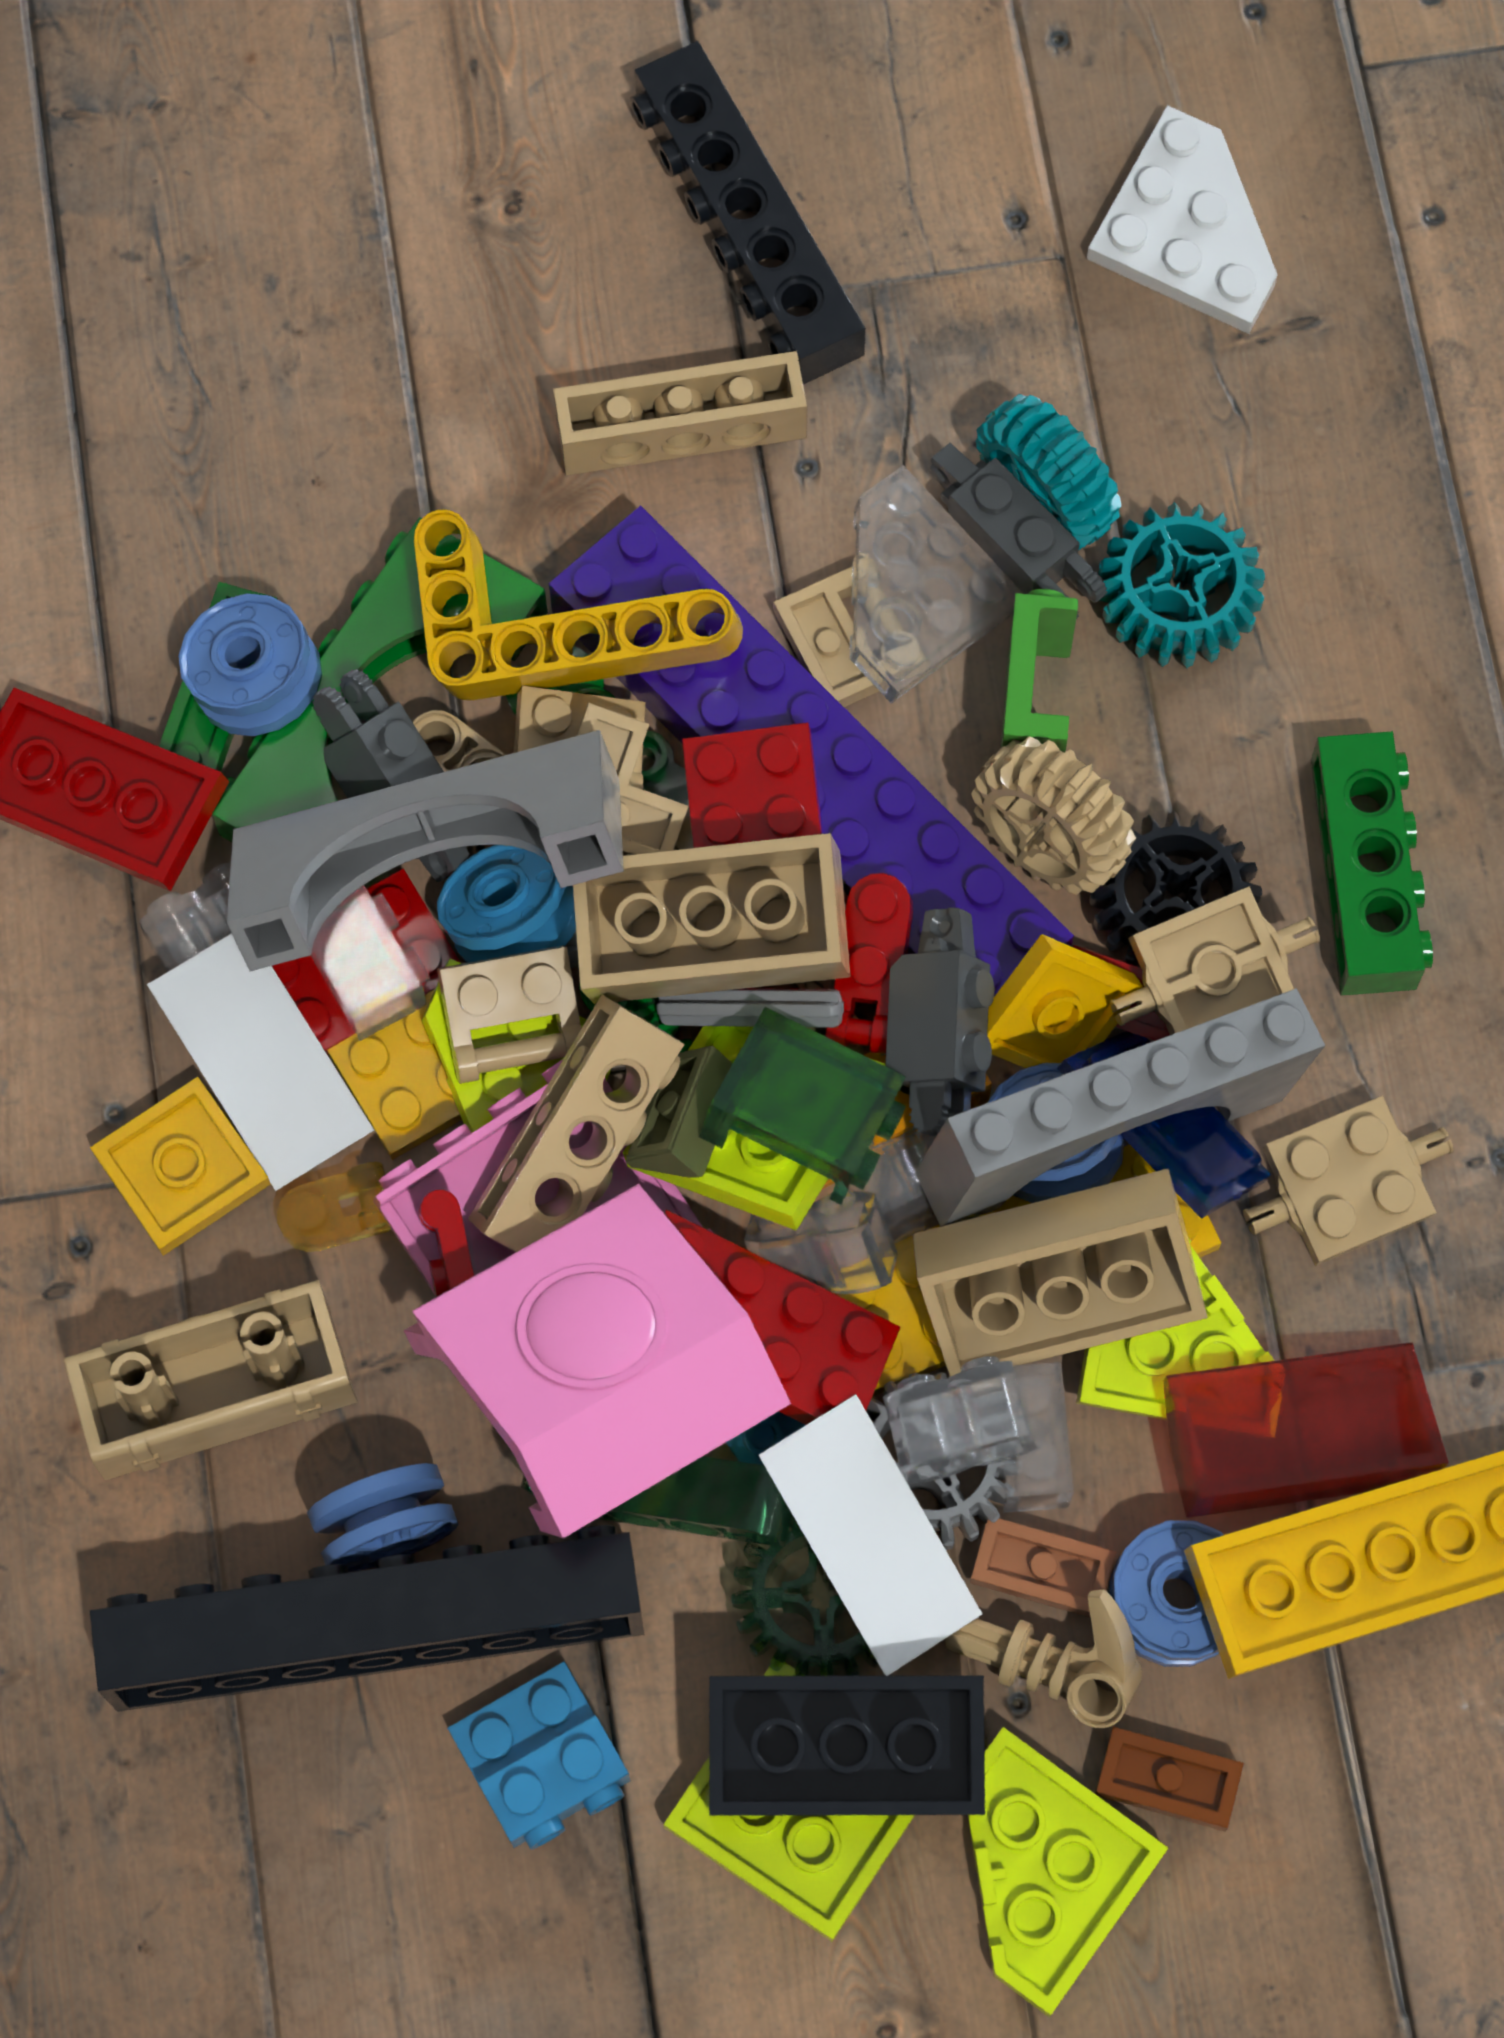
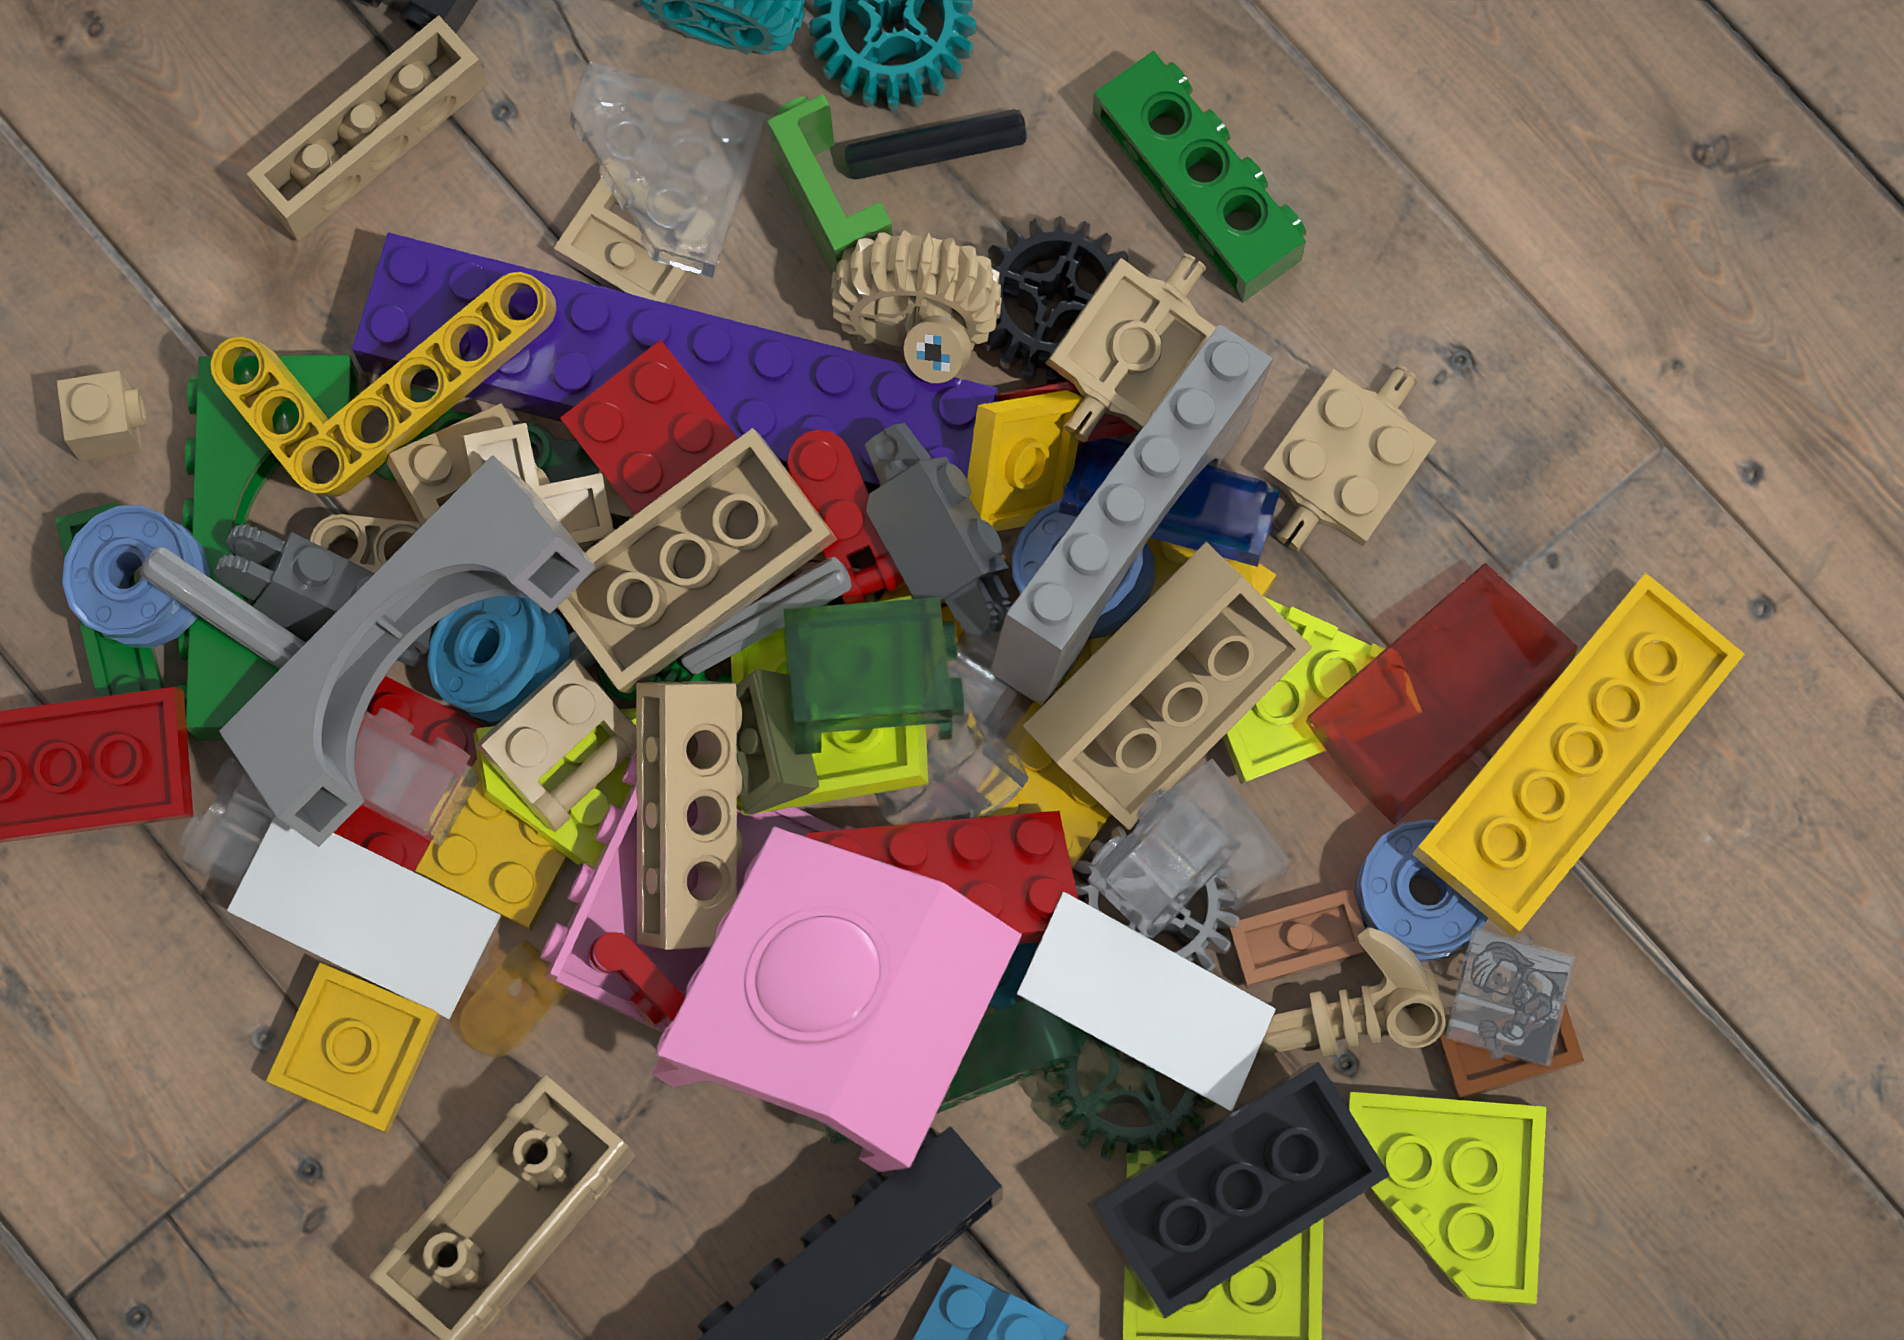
camera: 30 degrees left, 5 degrees up
medium blue wheel [307,1463,459,1573] -> none
dark grey hinge [930,443,1108,619] -> none
none -> tan brick [57,370,146,461]
none -> light grey axle [139,547,306,669]
none -> black axle [844,109,1027,180]
none -> tan tile [904,316,971,383]
none -> clear piece [1445,927,1577,1067]

